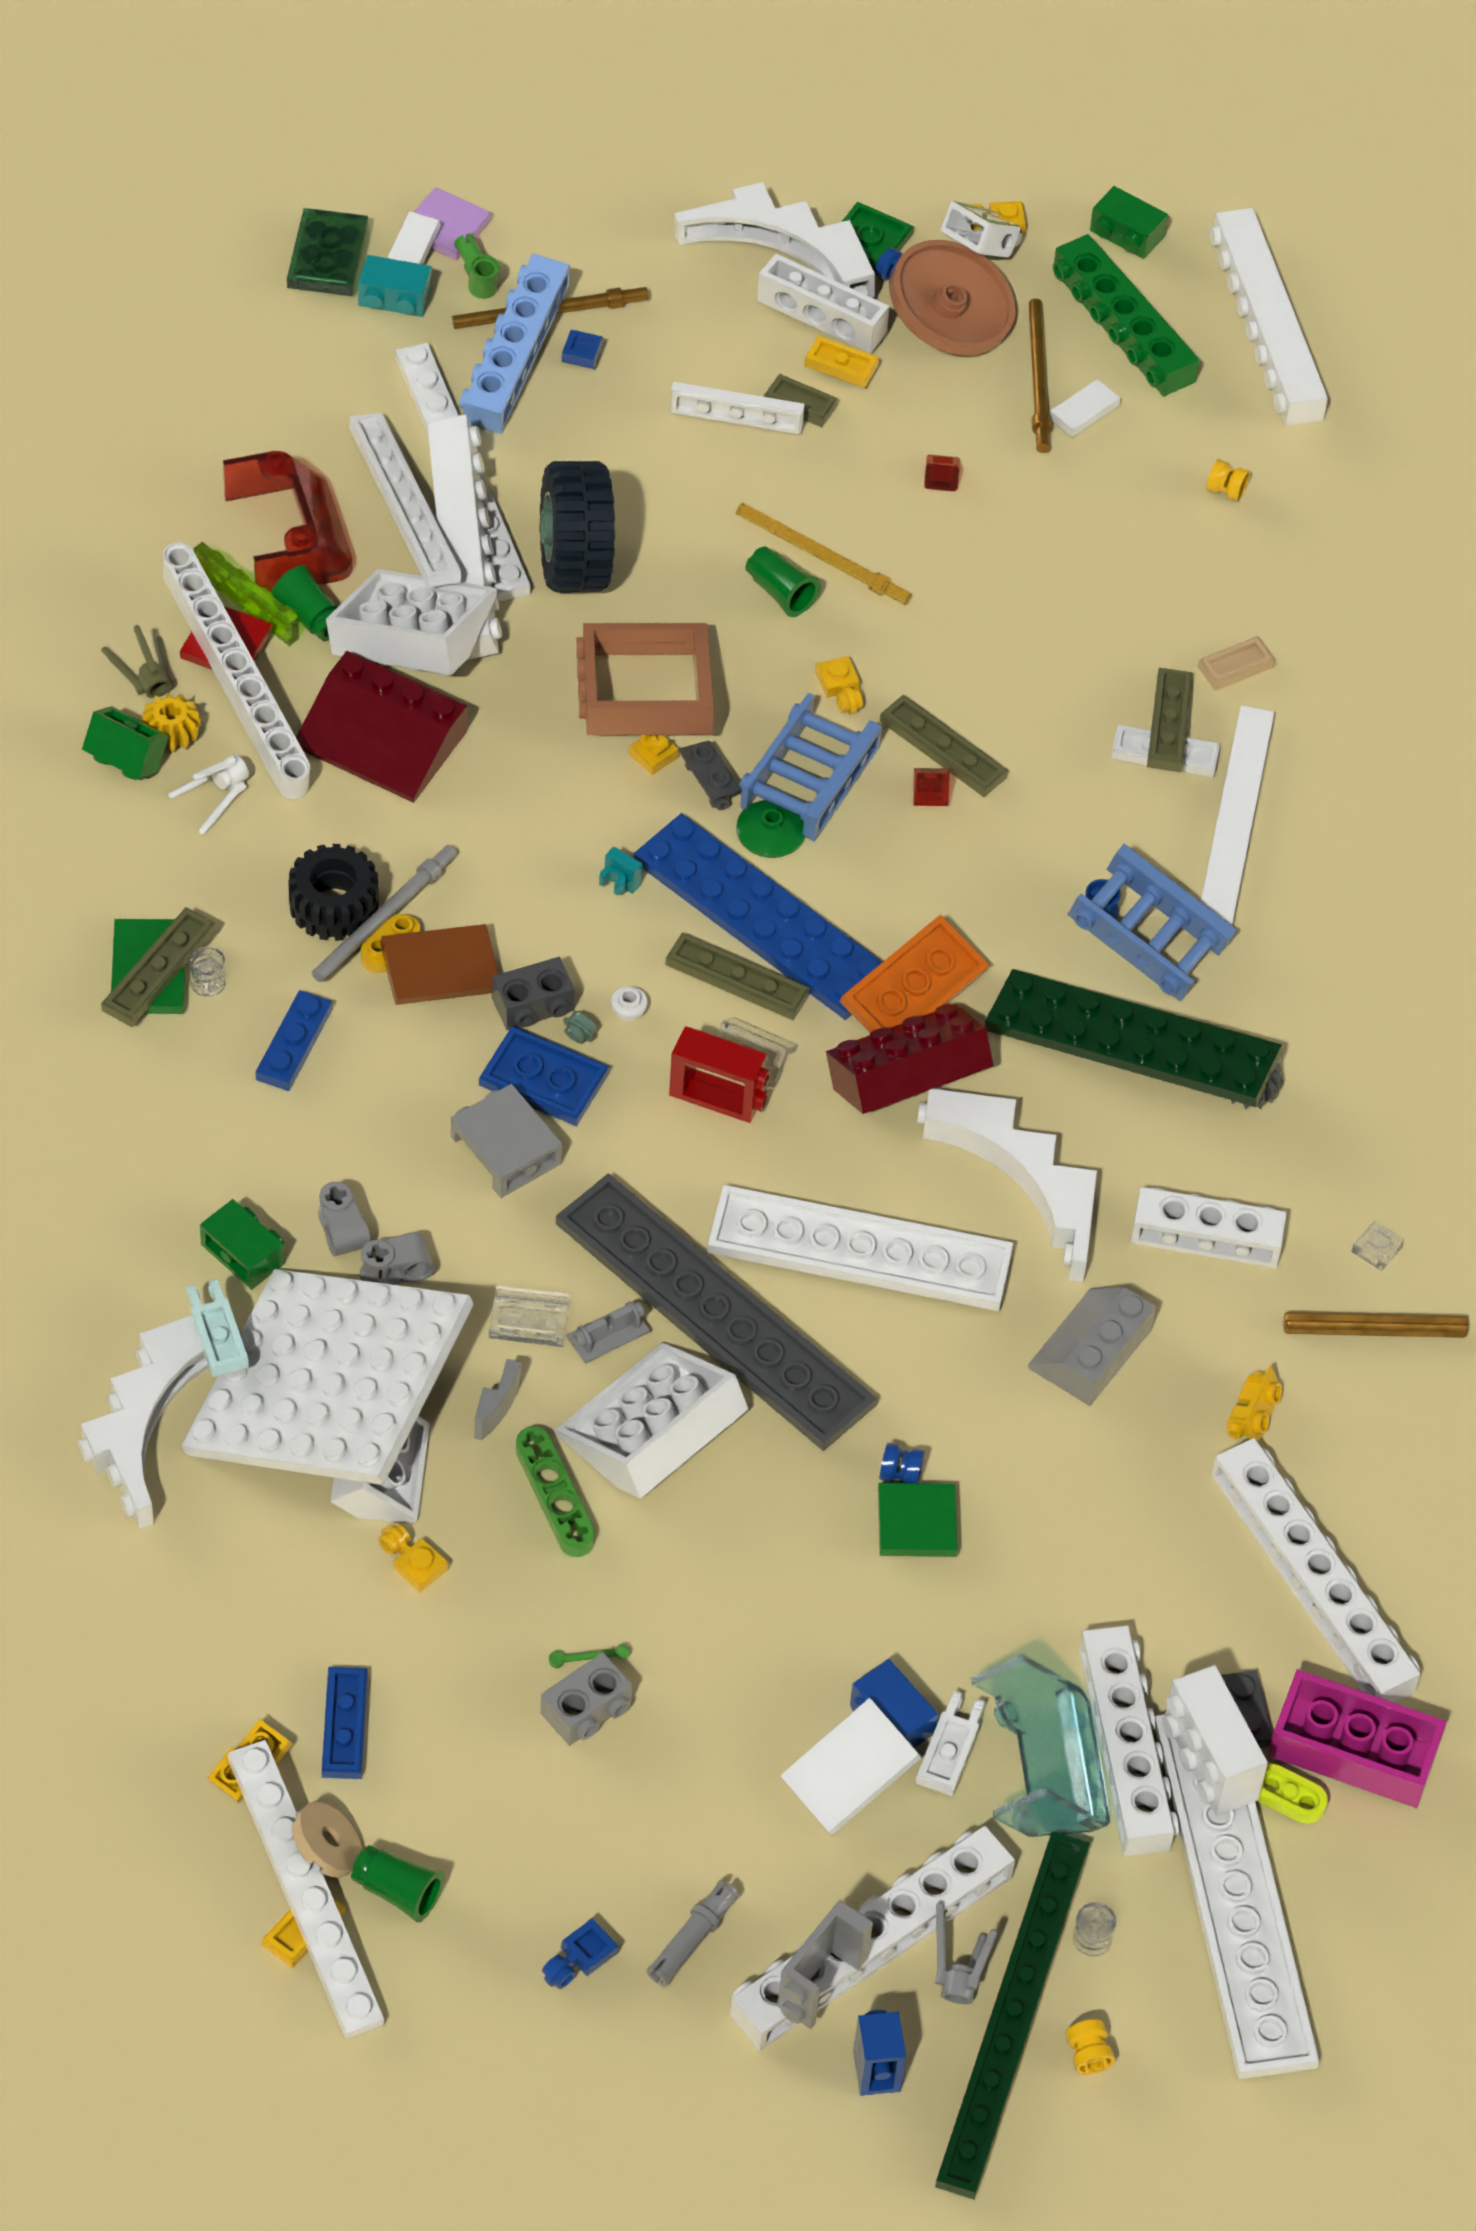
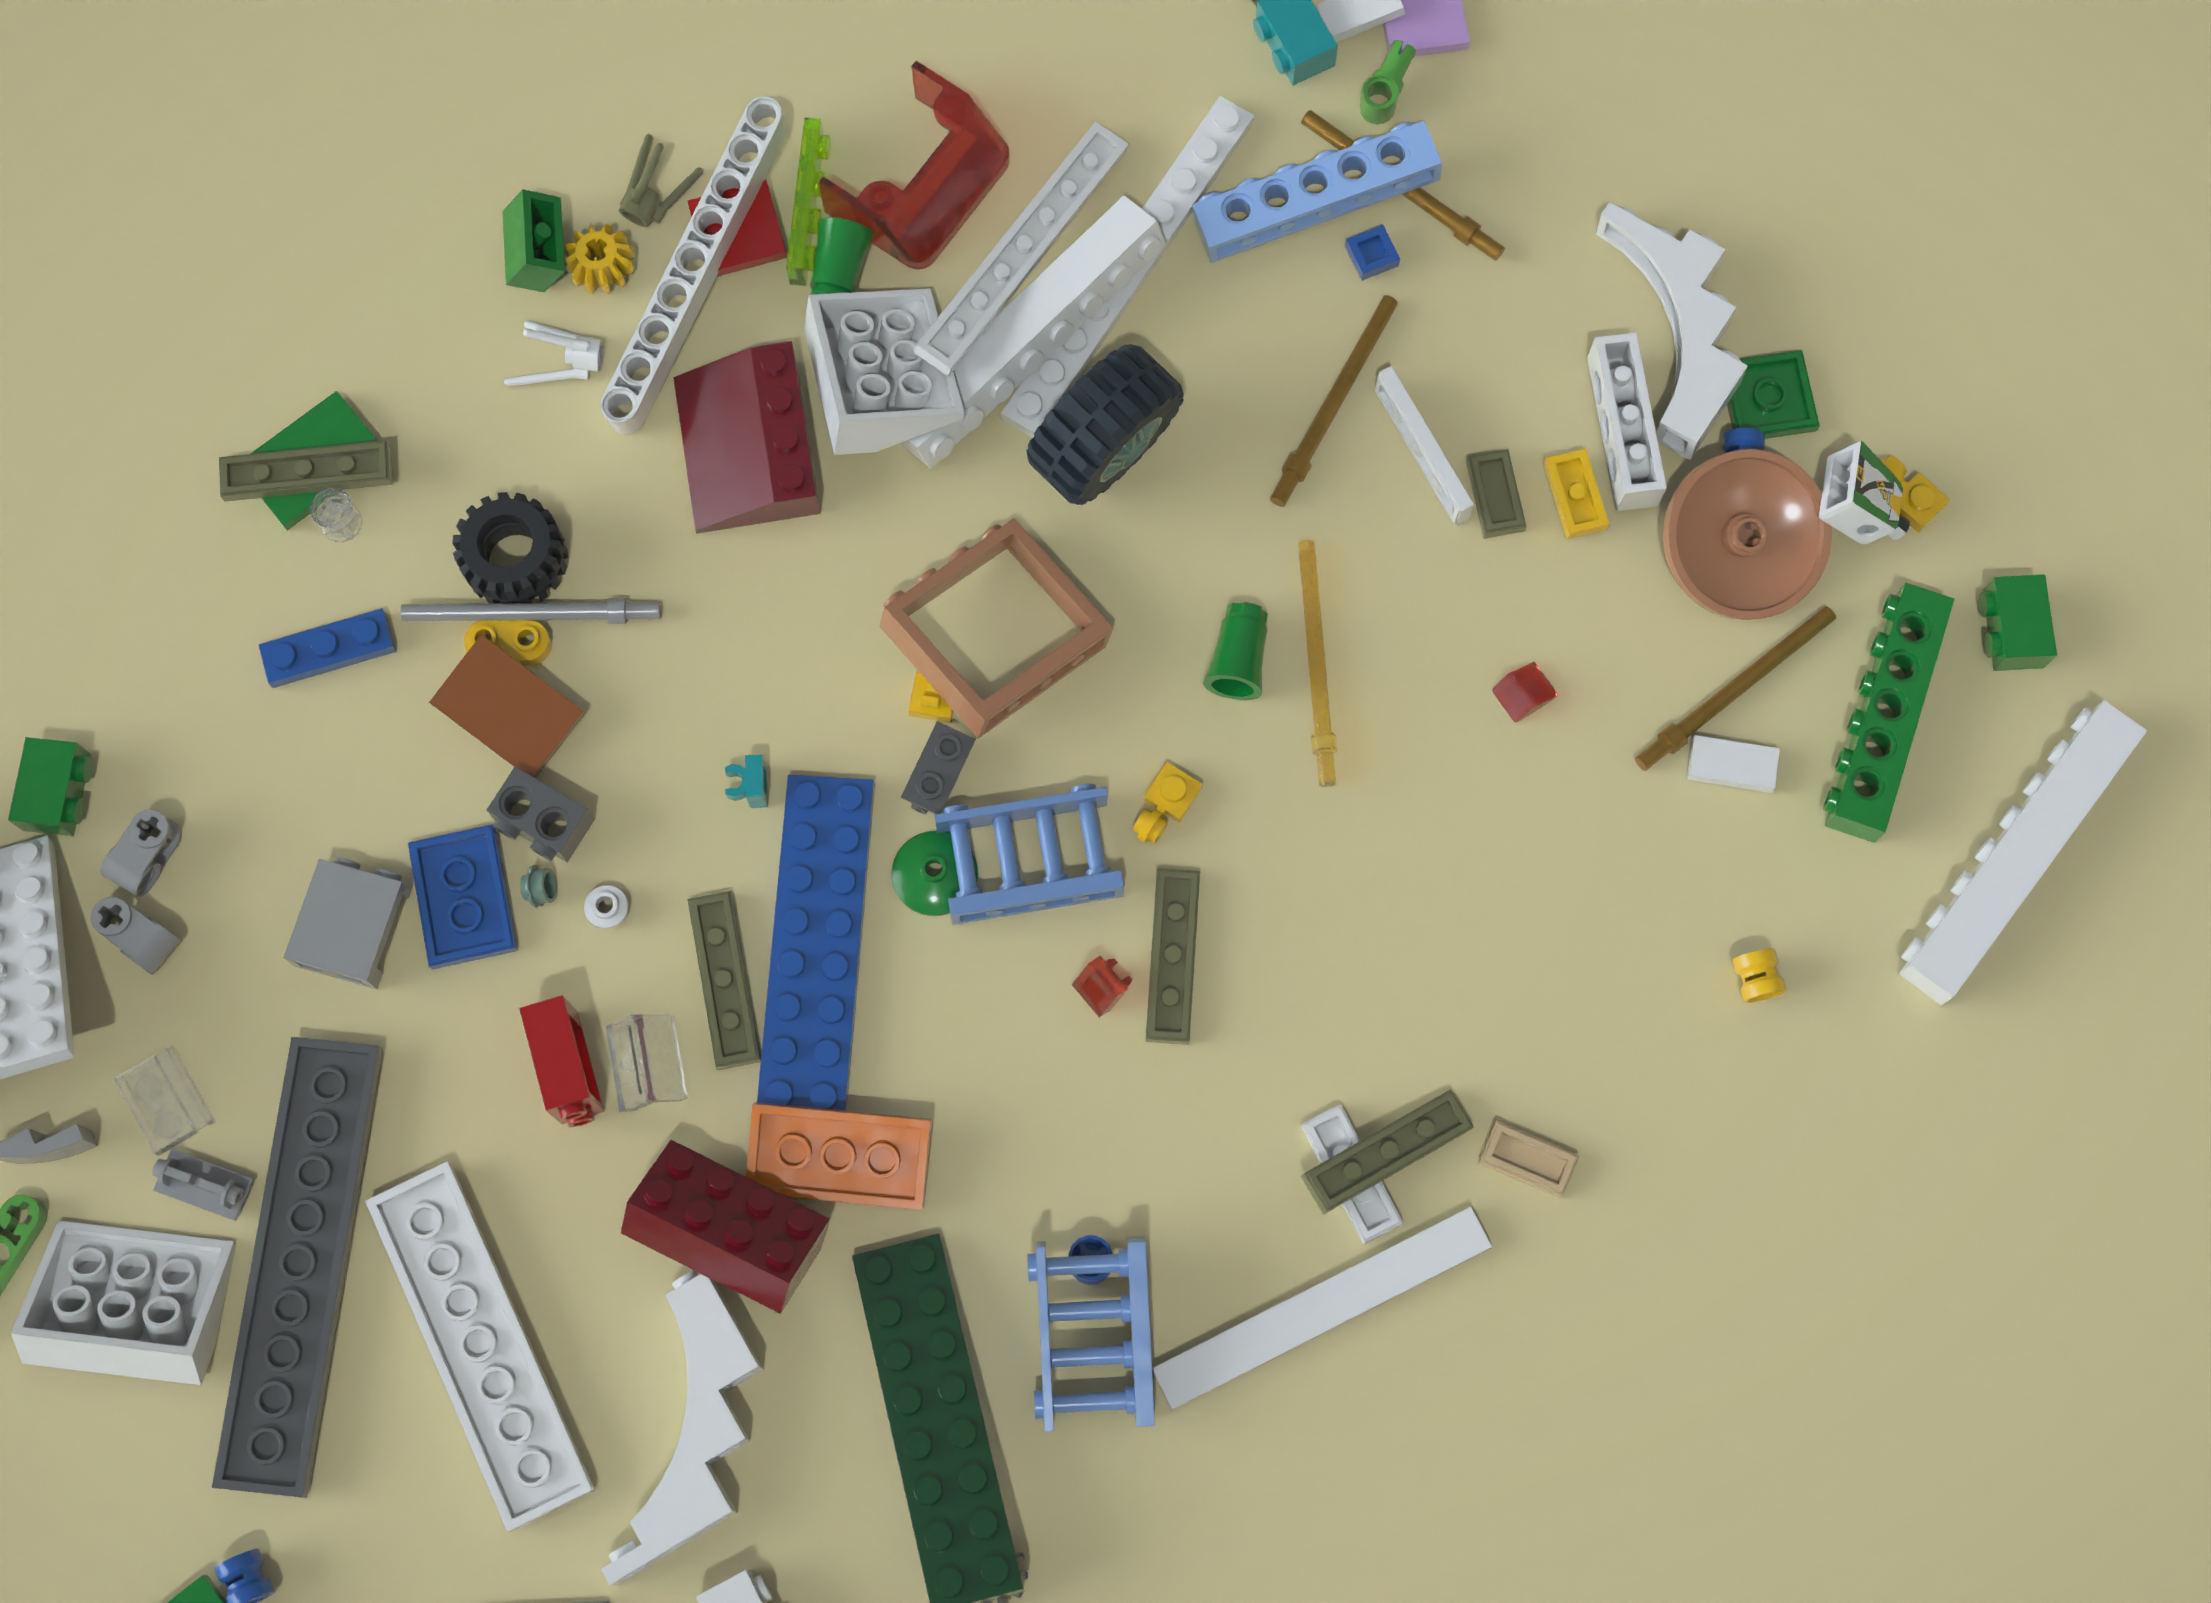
camera: 55 degrees right, 20 degrees up
none -> pearl gold bar [1270,295,1398,507]

